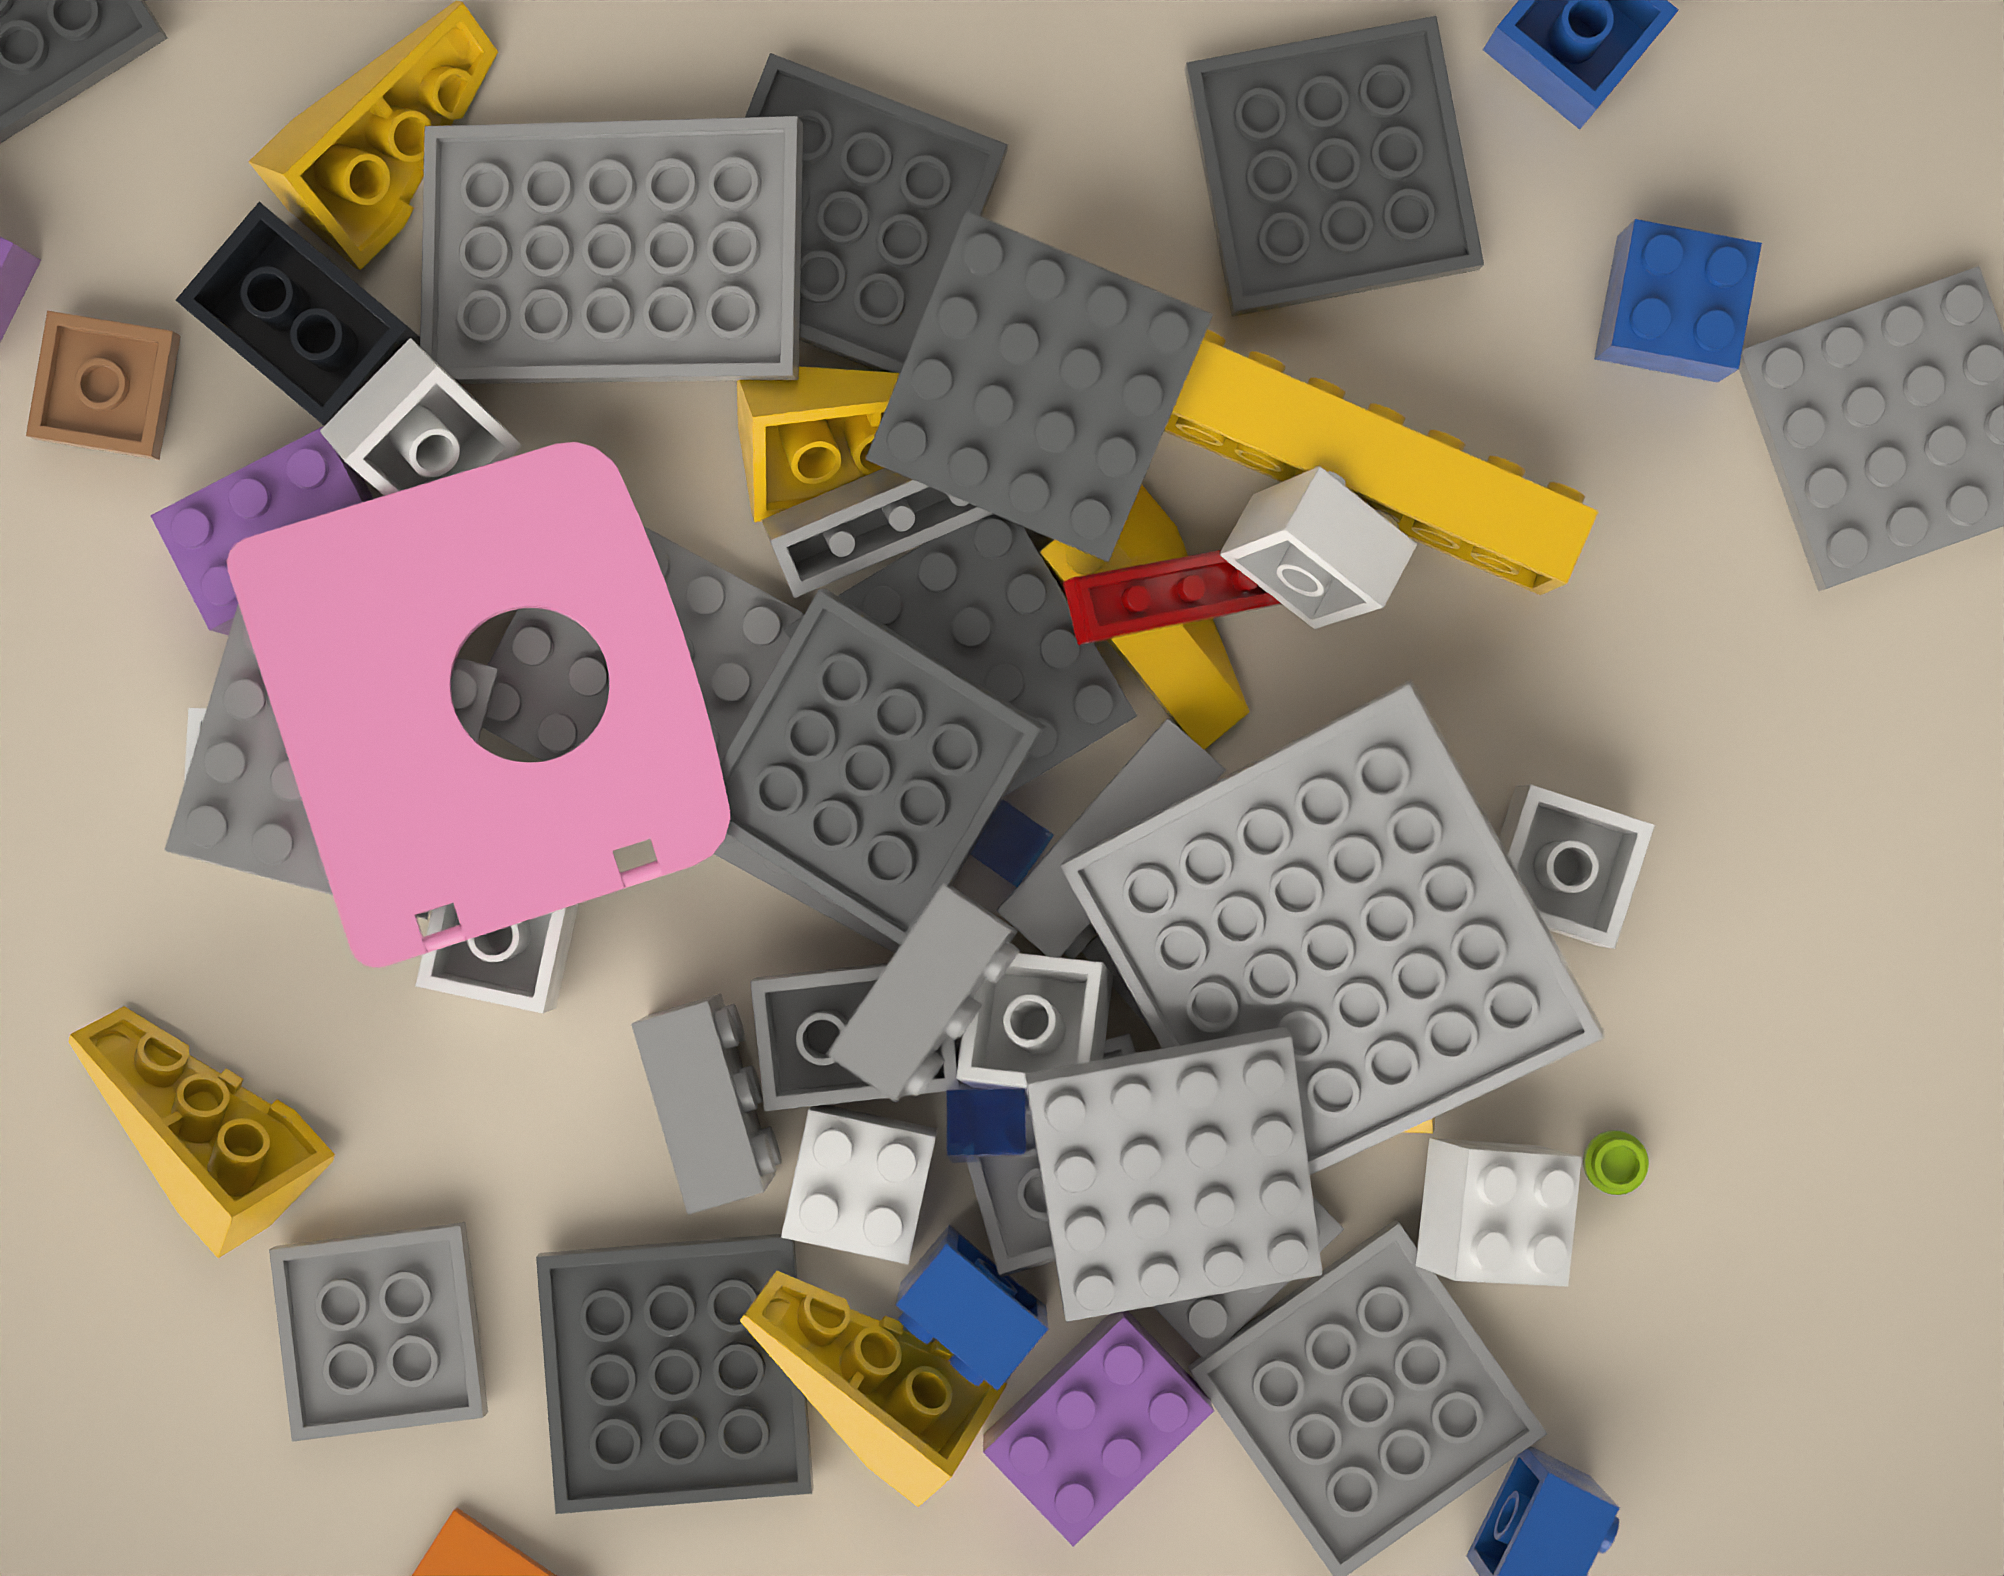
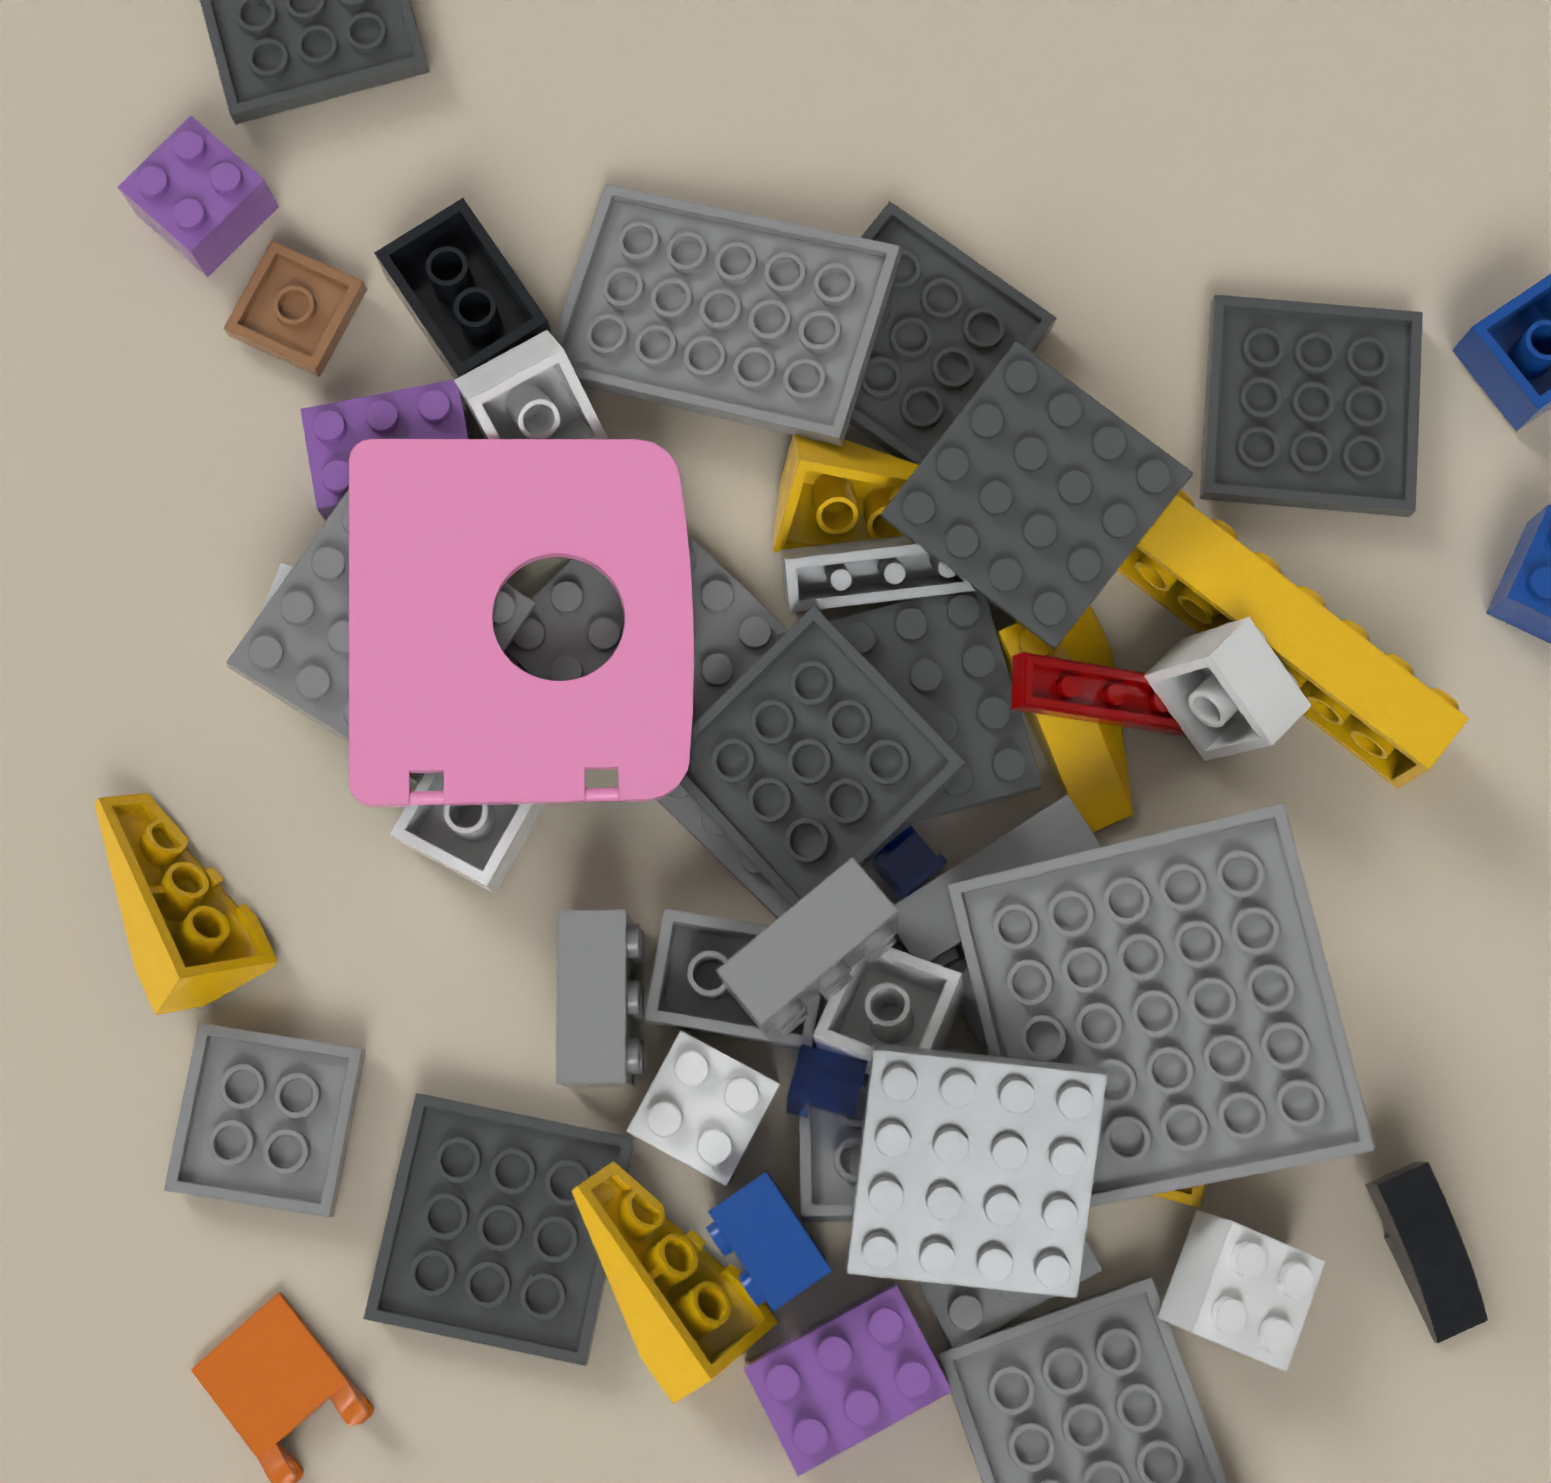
camera: 20 degrees right, 10 degrees down
yellow wedge [248,0,498,270] -> none
white brick [1499,785,1655,949] -> none
lime plate [1583,1130,1649,1195] -> none
none -> black slope [1365,1162,1488,1343]

